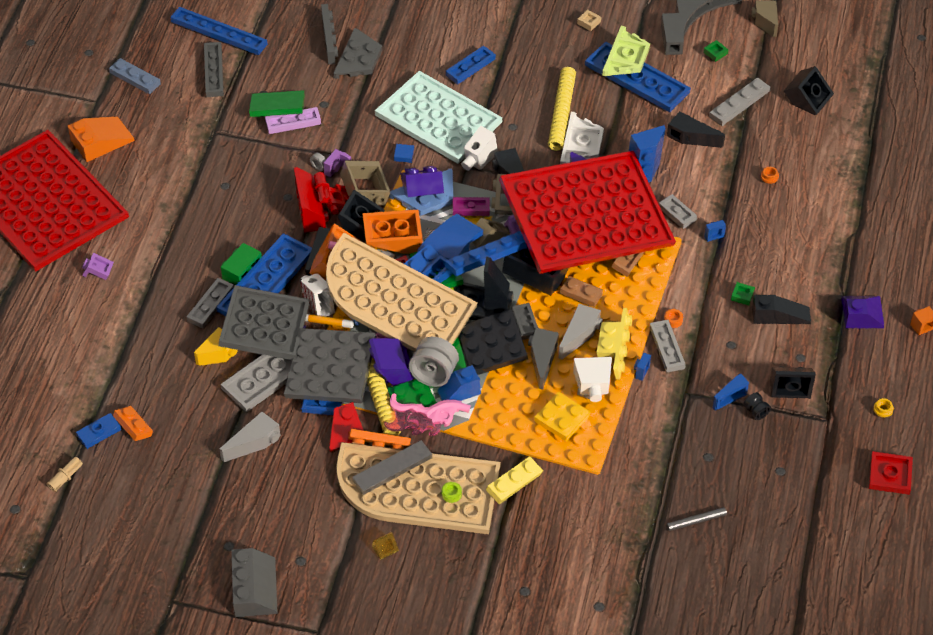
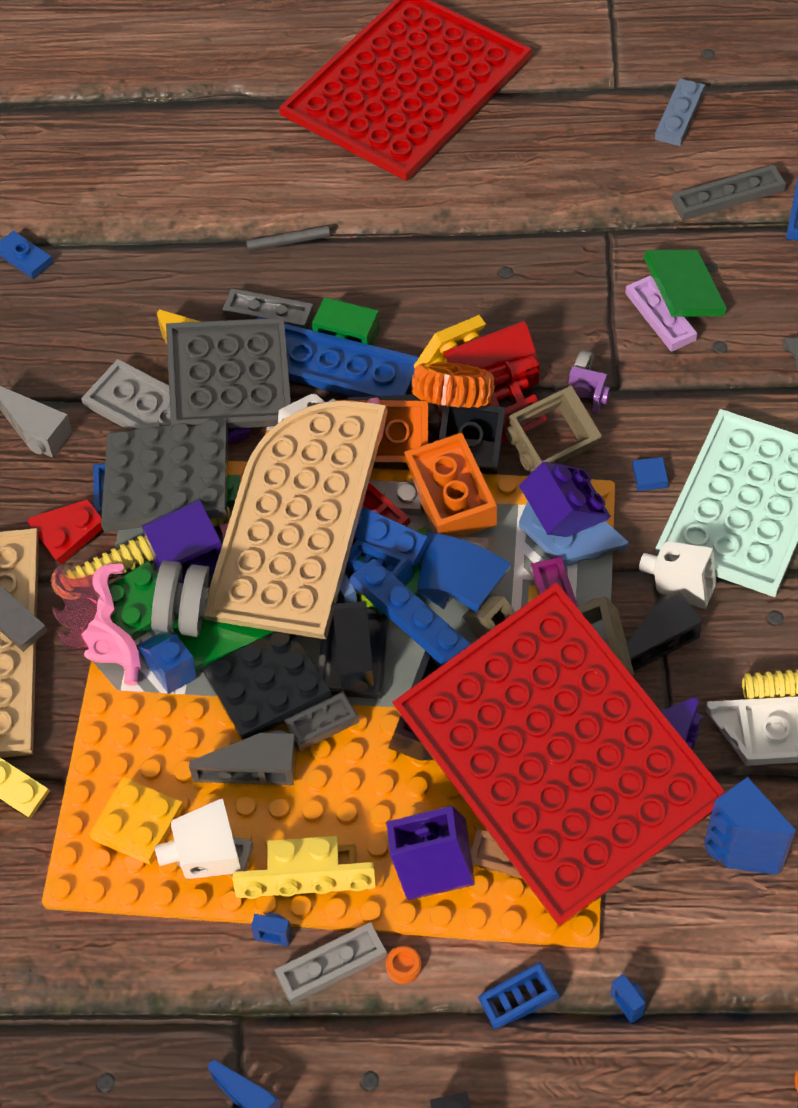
camera: 80 degrees right, 5 degrees up
orange slope [68,116,135,162] -> none
medium lavender bracket [82,253,114,280] -> none
orange plate [113,406,153,441] -> none
orange plate [348,429,411,450] -> none
light grey slope [559,304,603,359] -> none
medium nougat plate [560,276,603,307] -> none
light grey plate [659,194,697,229] -> none
green plate [731,282,755,306] -> none
none -> flat silver bar [246,226,330,252]
none -> dark purple slope [386,806,475,900]
none -> orange gear [411,361,495,408]
none -> yellow plate [413,315,486,368]
none -> blue slope [477,961,561,1030]

